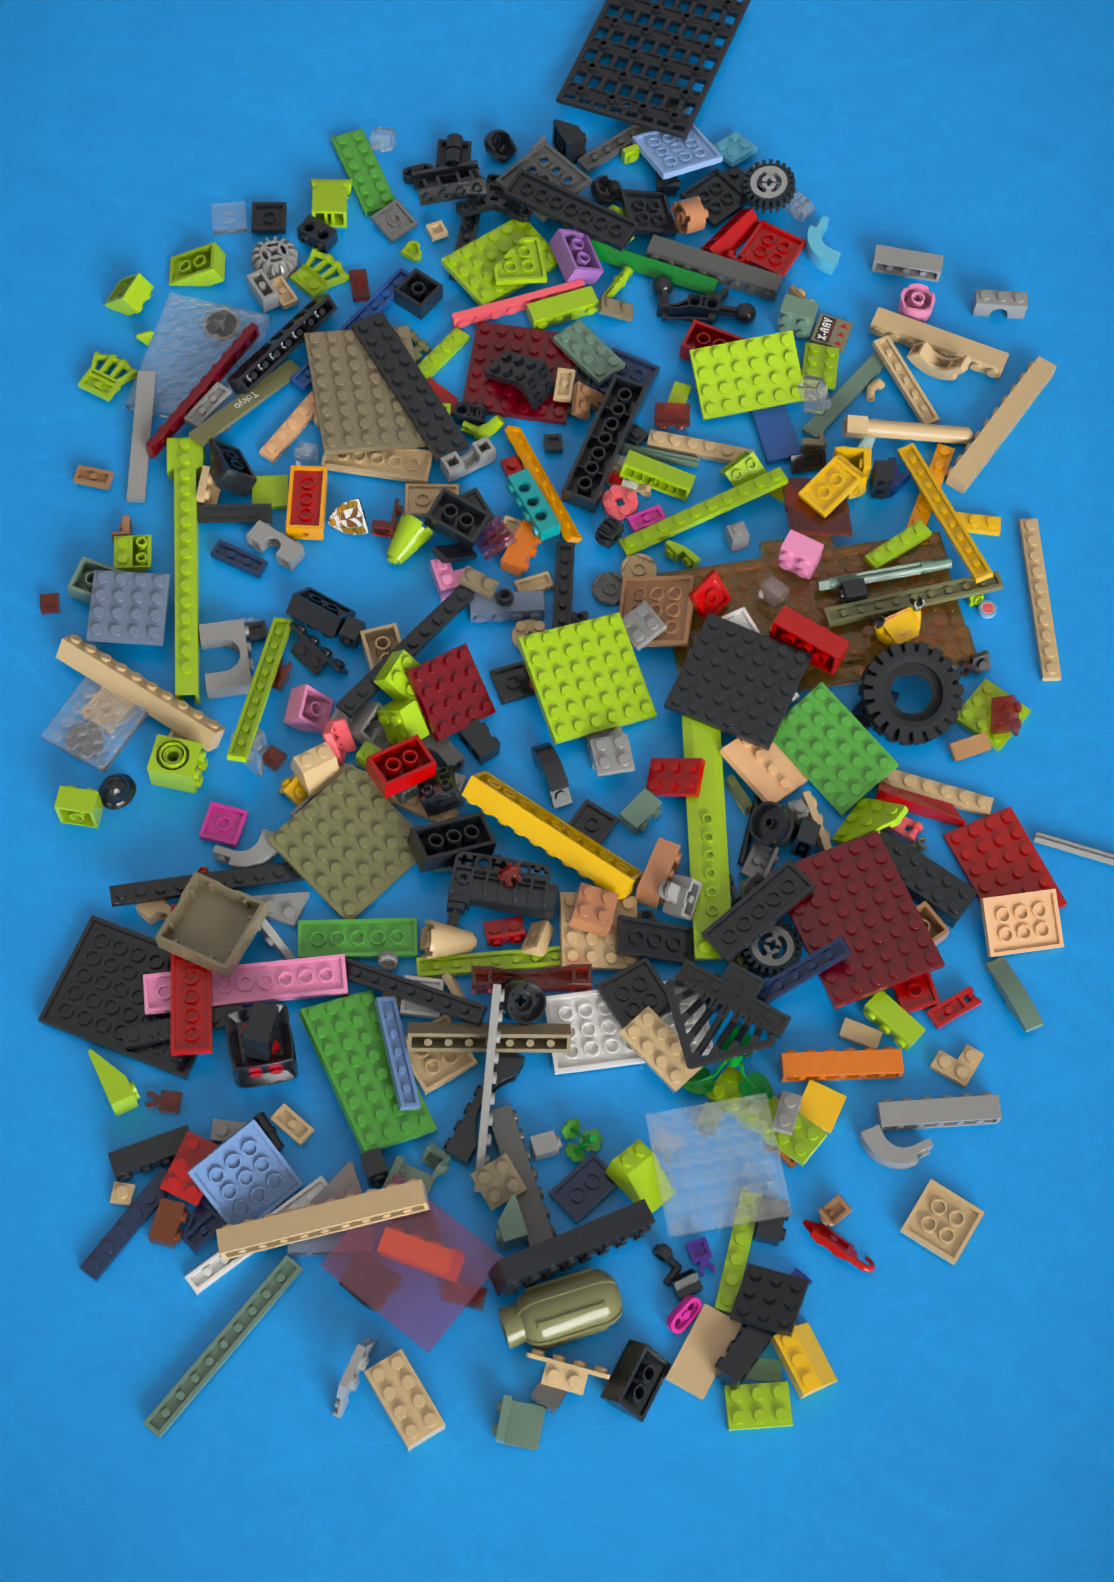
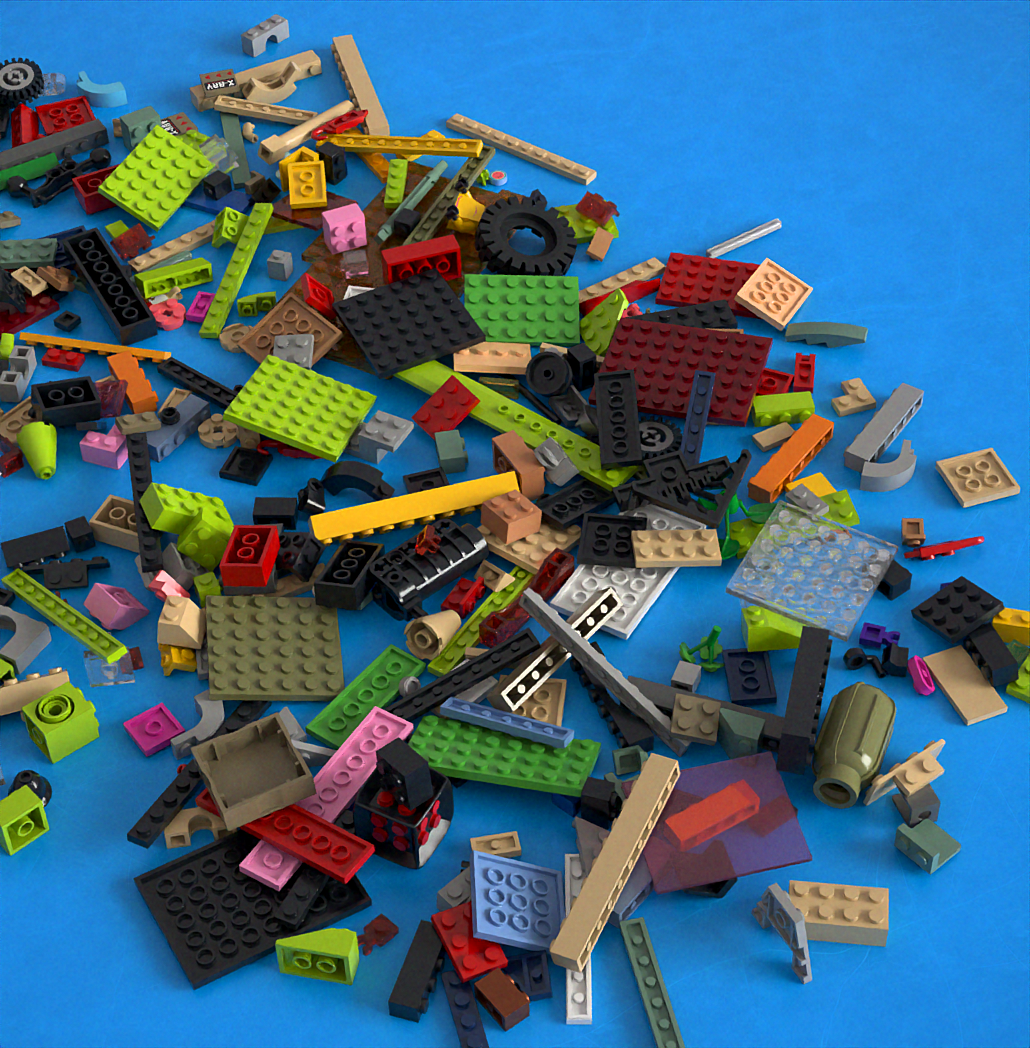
camera: 45 degrees left, 20 degrees down
tan plate [110,1181,136,1207] -> none
dark red plate [405,643,496,742] -> none
black wheel [499,977,547,1024] -> none
teal brick [506,468,561,542] -> none
dark grey tile [592,572,623,607] -> none
black gear [595,516,624,548] -> none
black slope [600,1339,671,1422] -> none
lime plate [714,1188,762,1314] -> none
light grey brick [871,244,944,282] -> none
bright pink brick [897,283,935,323] -> none
none -> dark tan tile [199,69,239,98]
none -> black brick [202,170,232,201]
none -> black piece [298,478,326,516]
none -> red plate [311,109,368,141]

